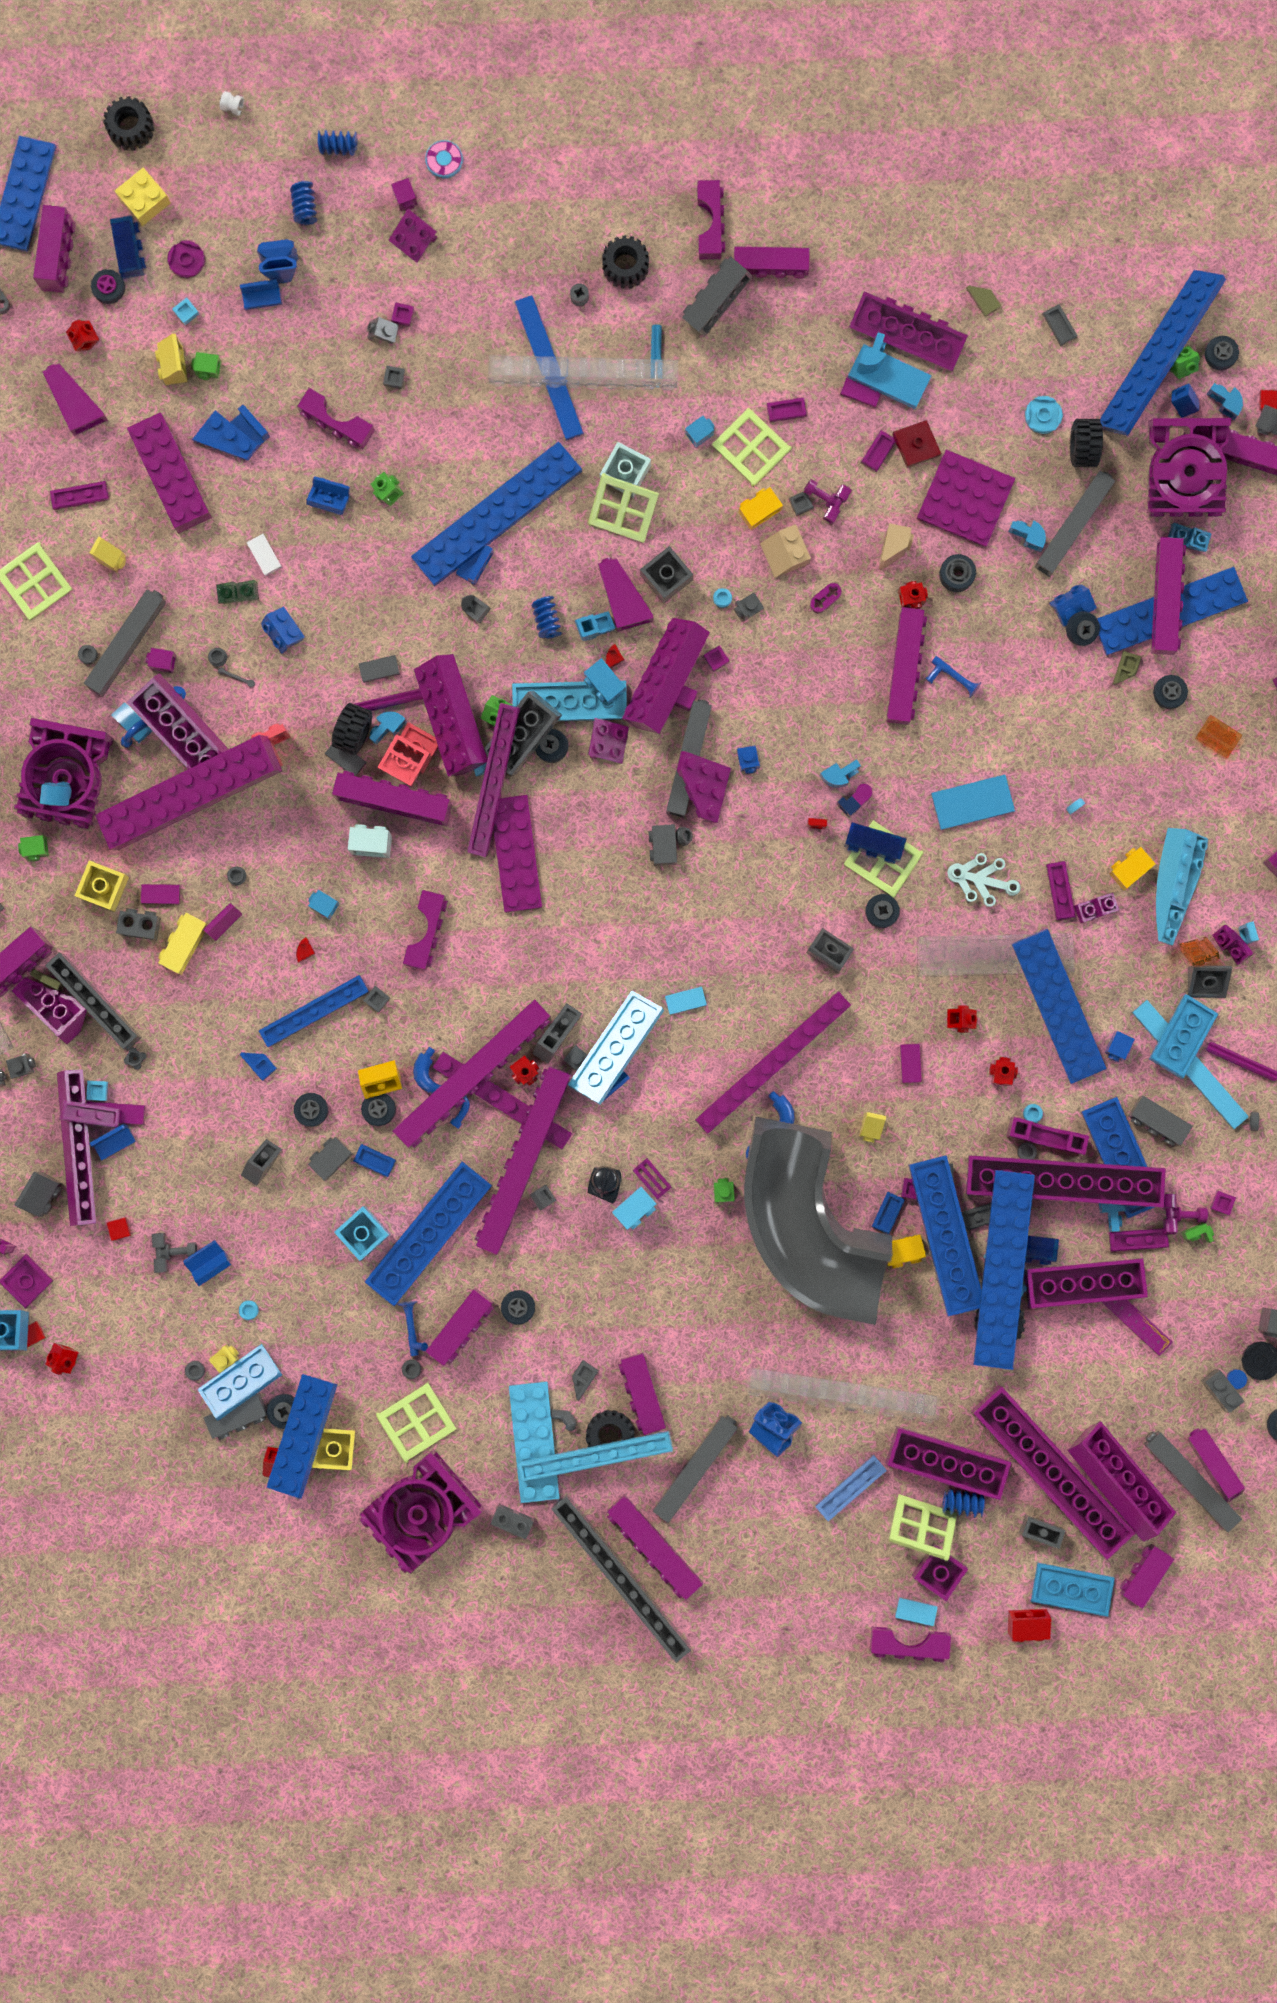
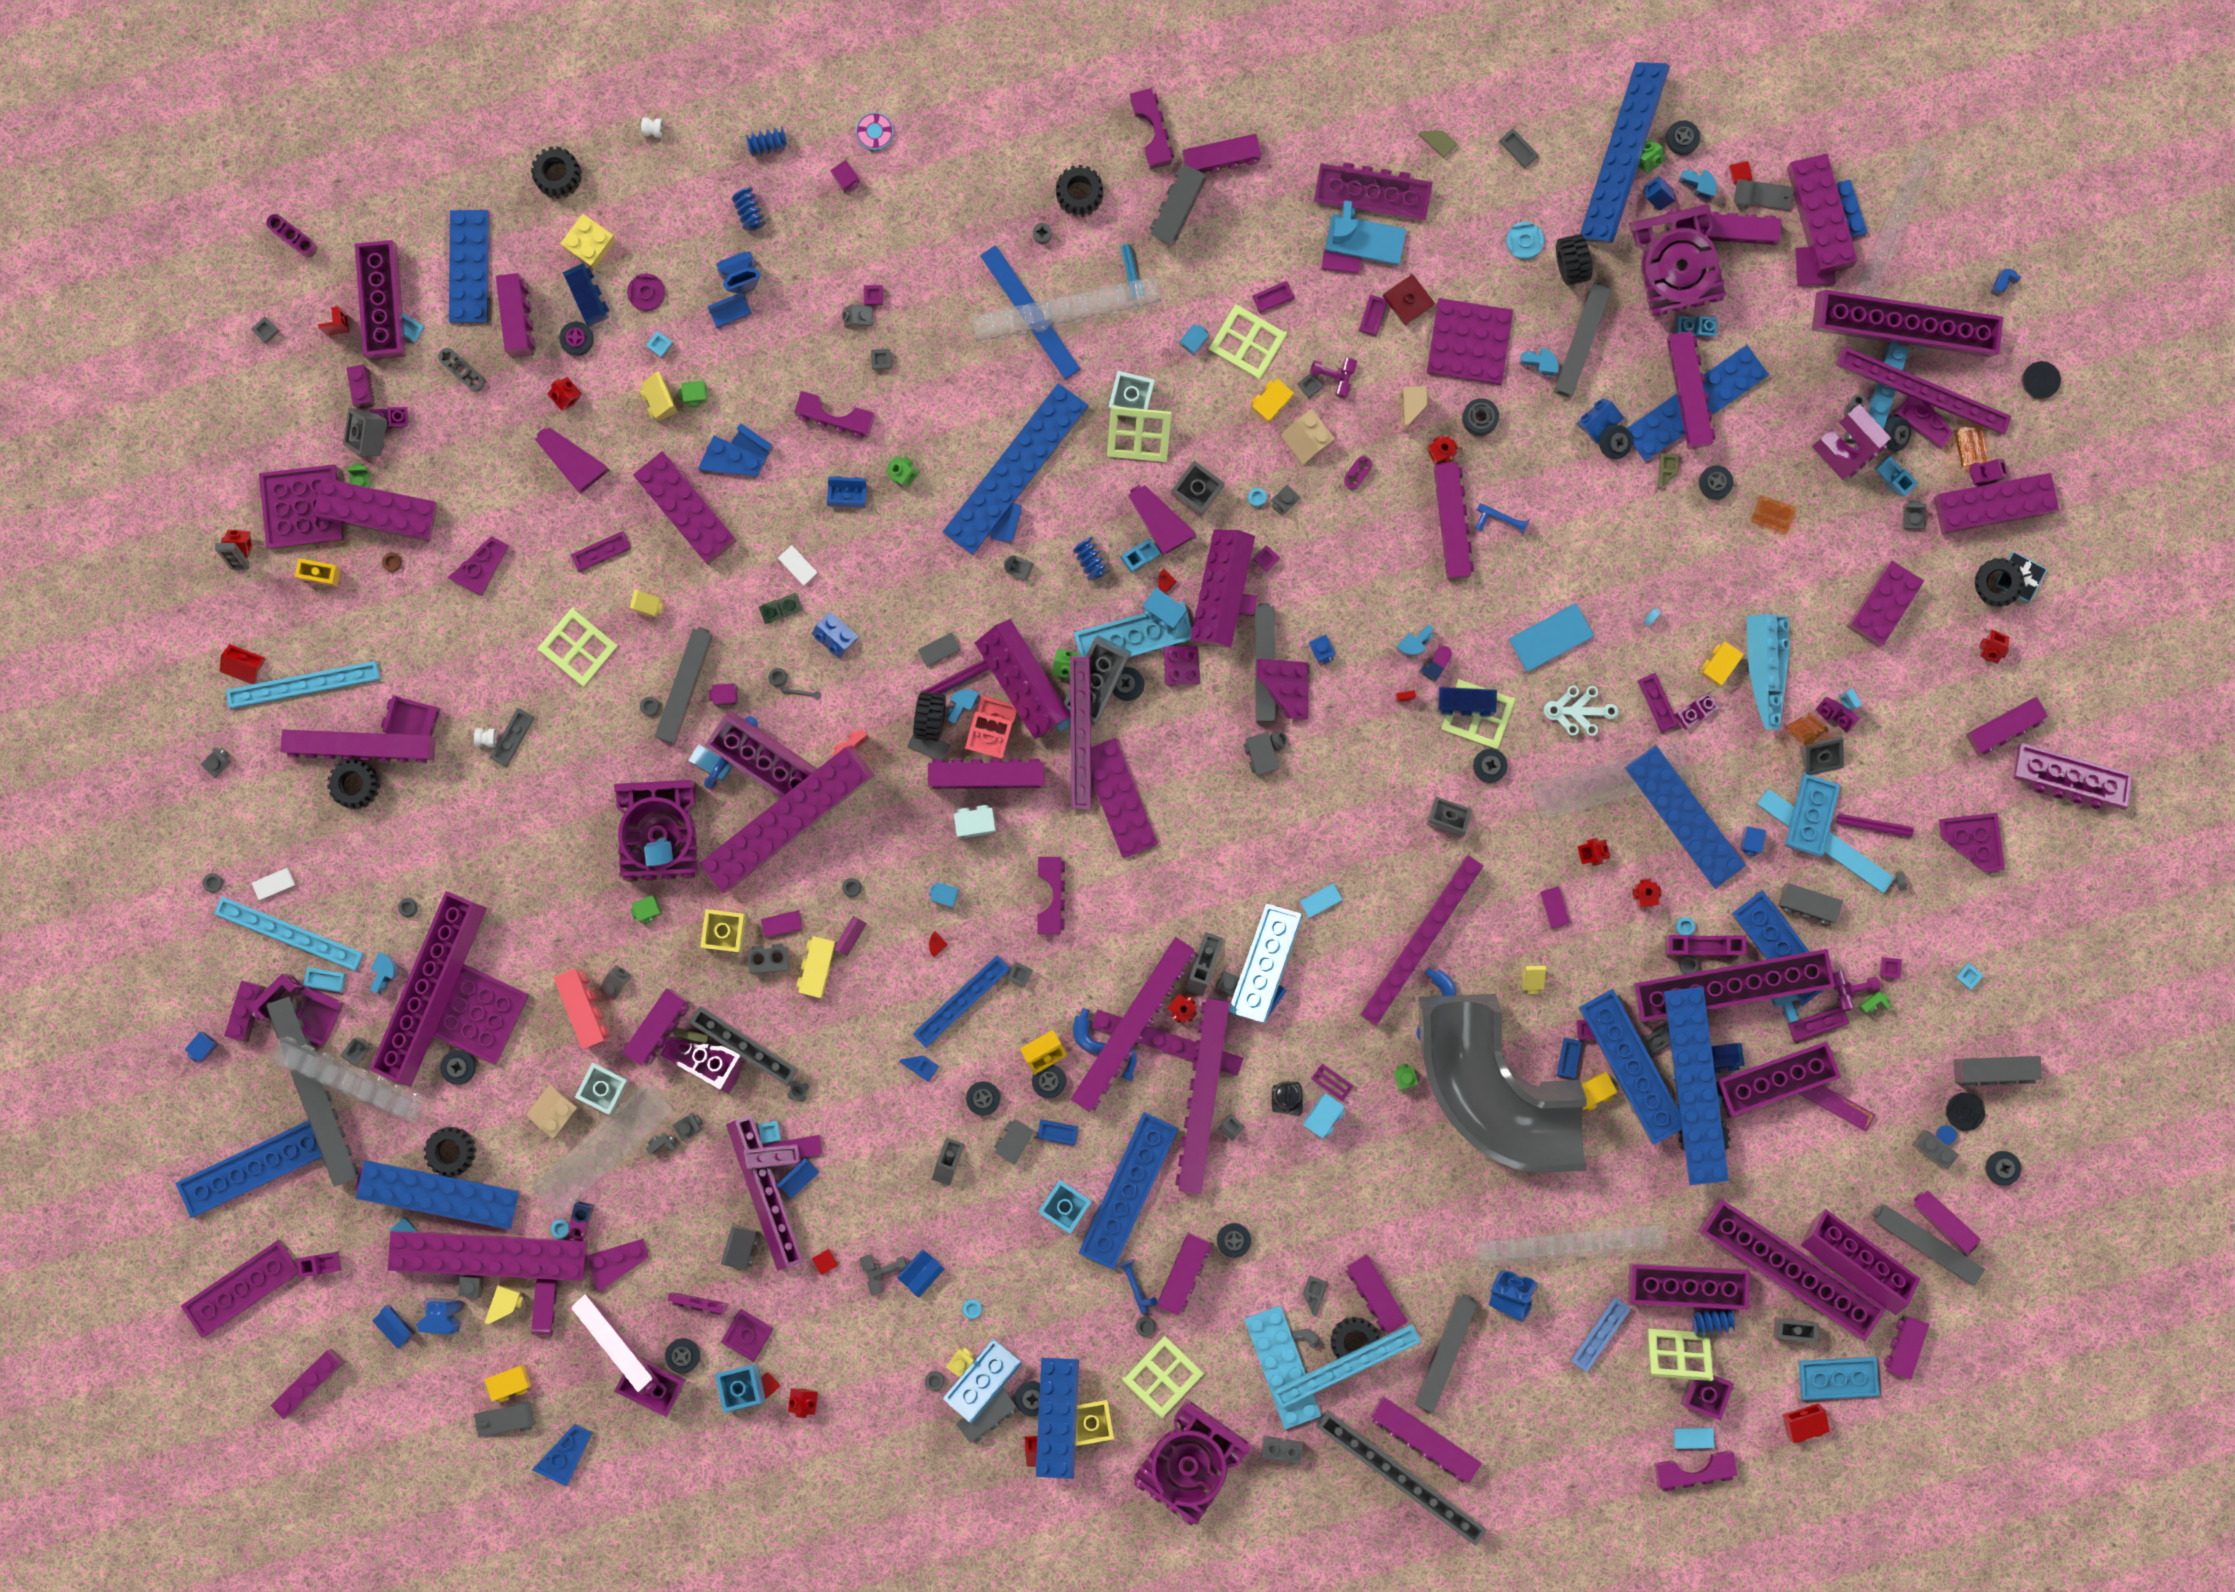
camera: 15 degrees left, 0 degrees up
magenta hinge [388,209,437,263] -> none

